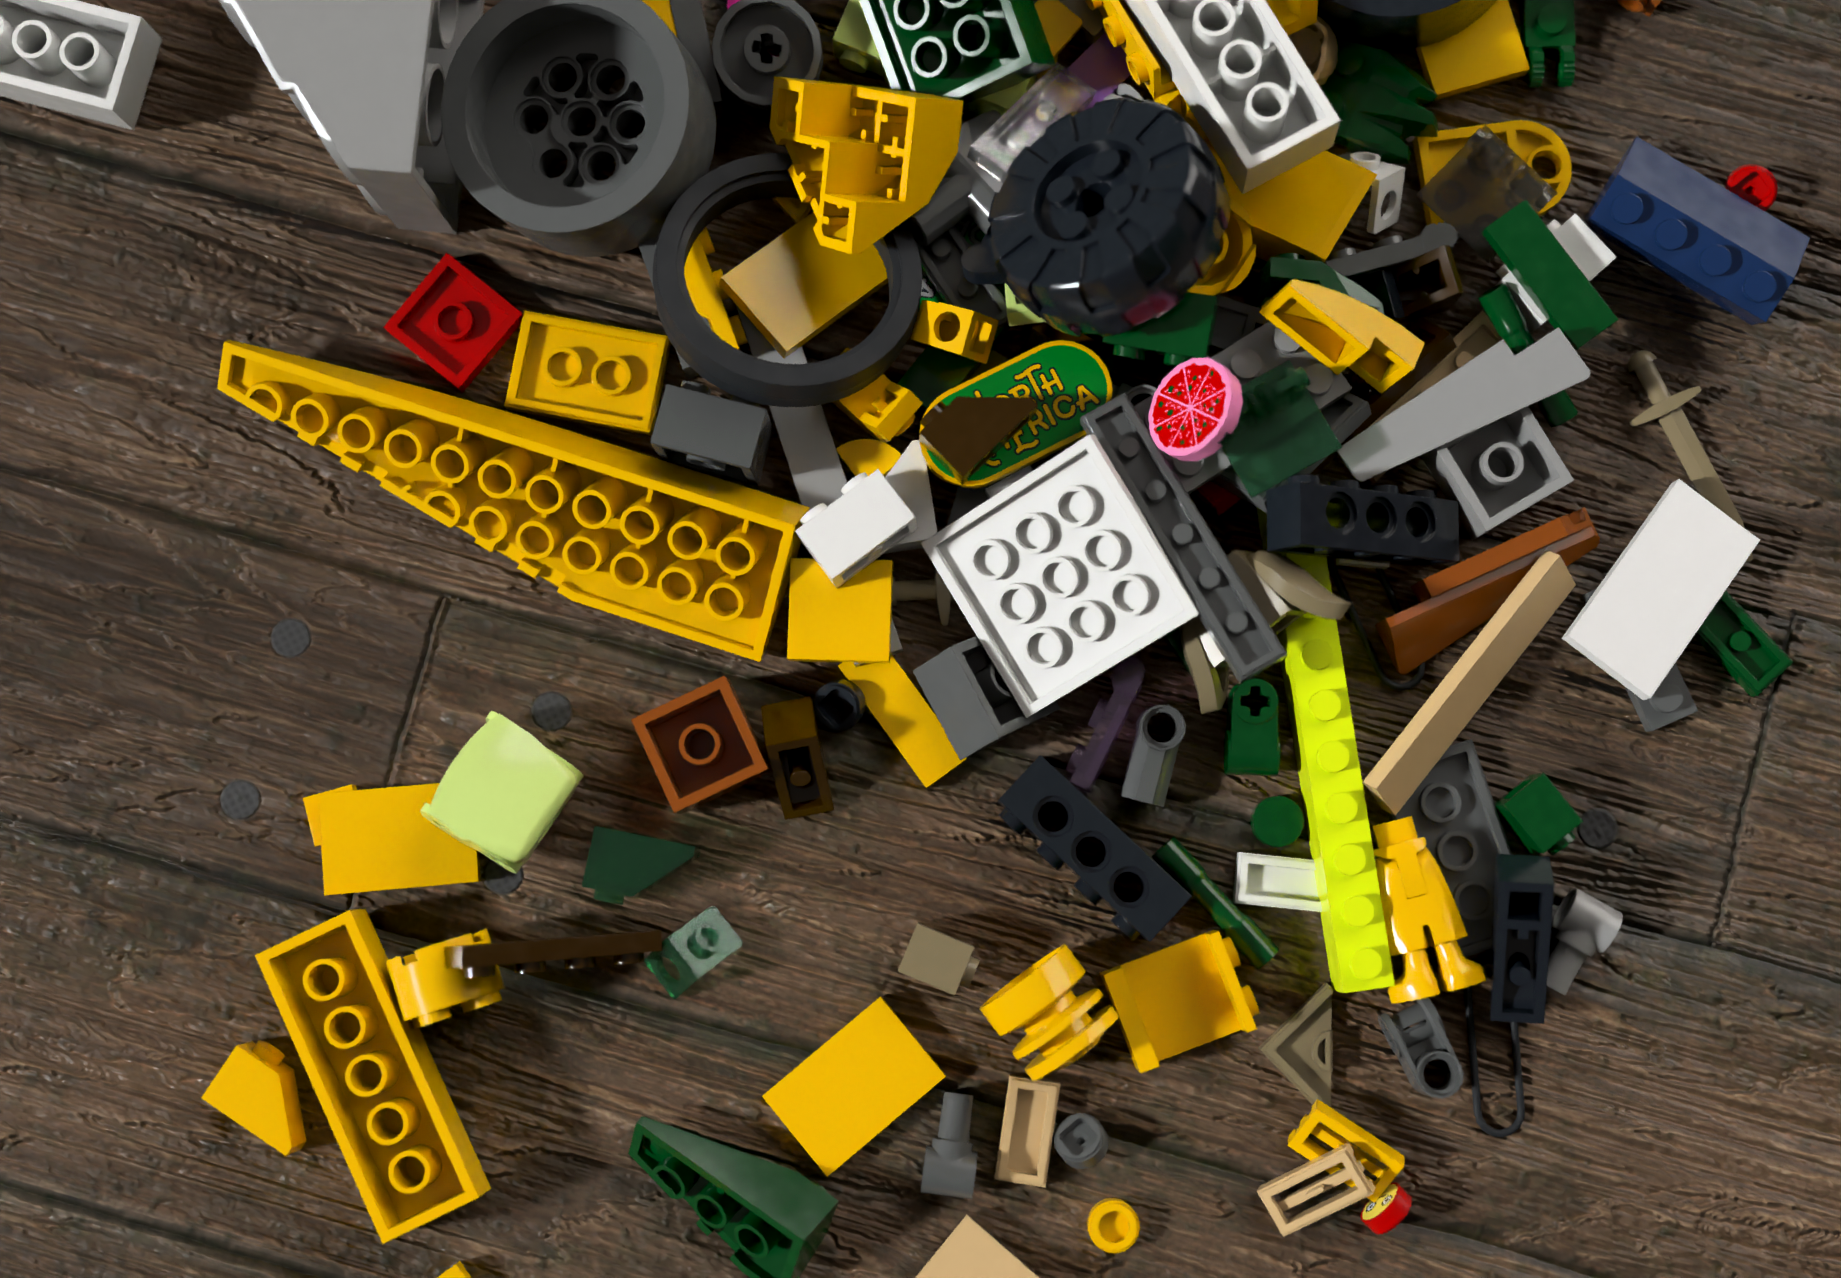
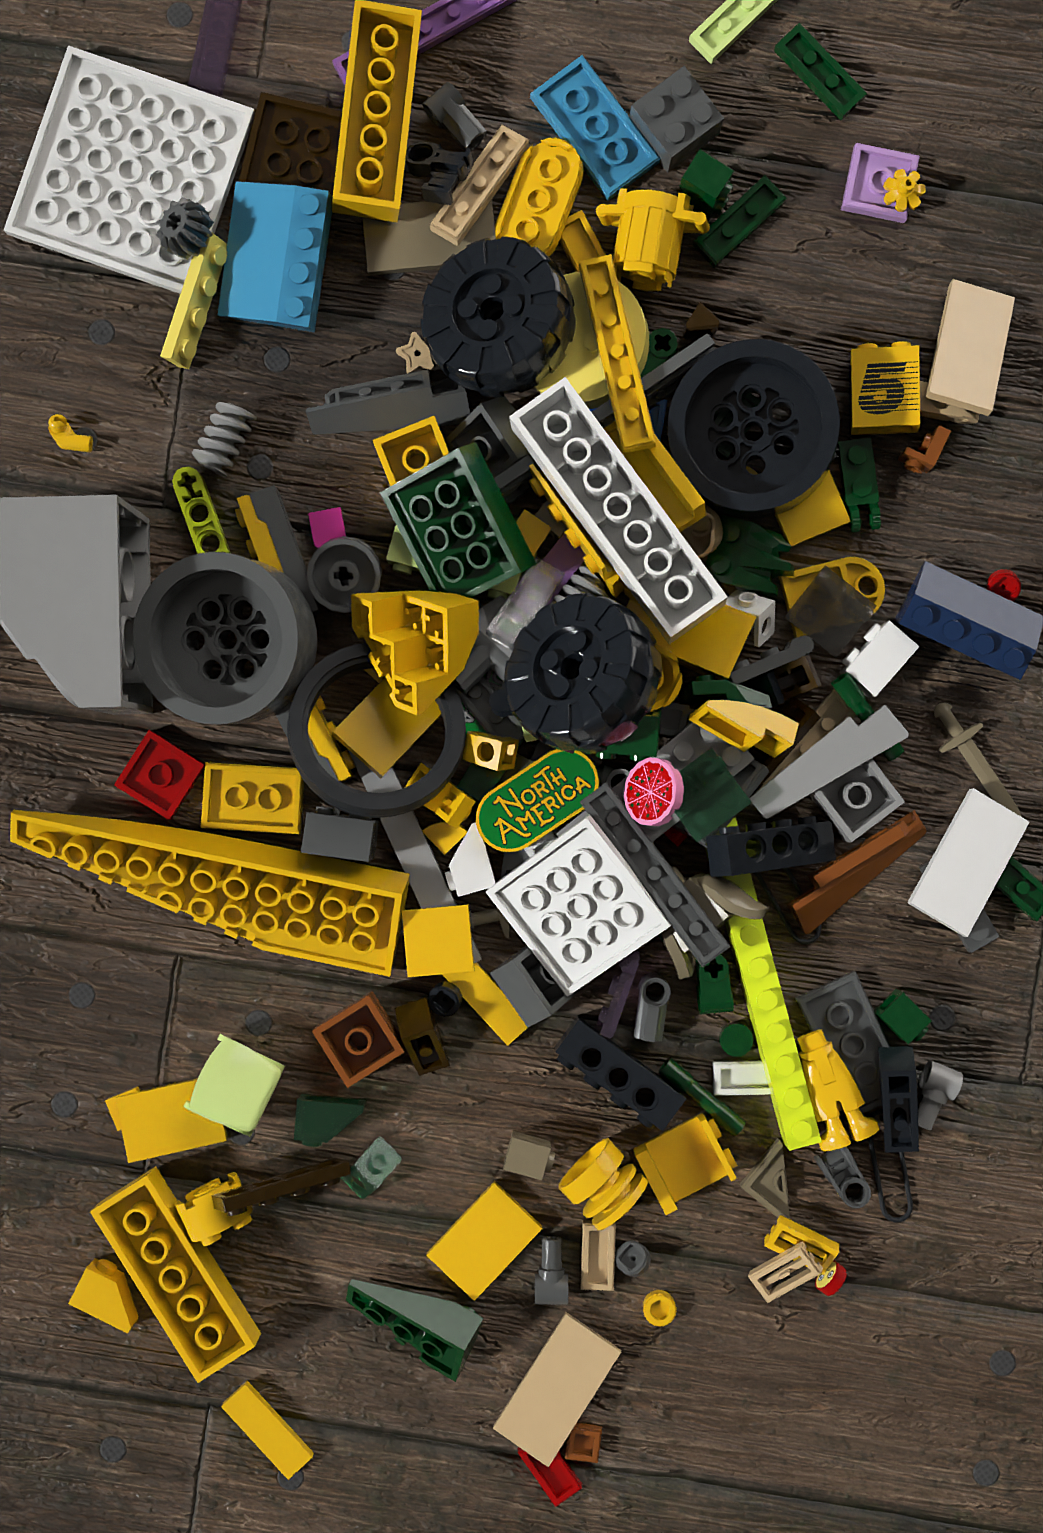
camera: 15 degrees left, 5 degrees up
white brick [795,469,918,588] -> none
dark brown slope [919,397,1038,485] -> none
tan tile [1363,550,1576,816] -> none
dark green tile [1481,199,1618,350] -> none

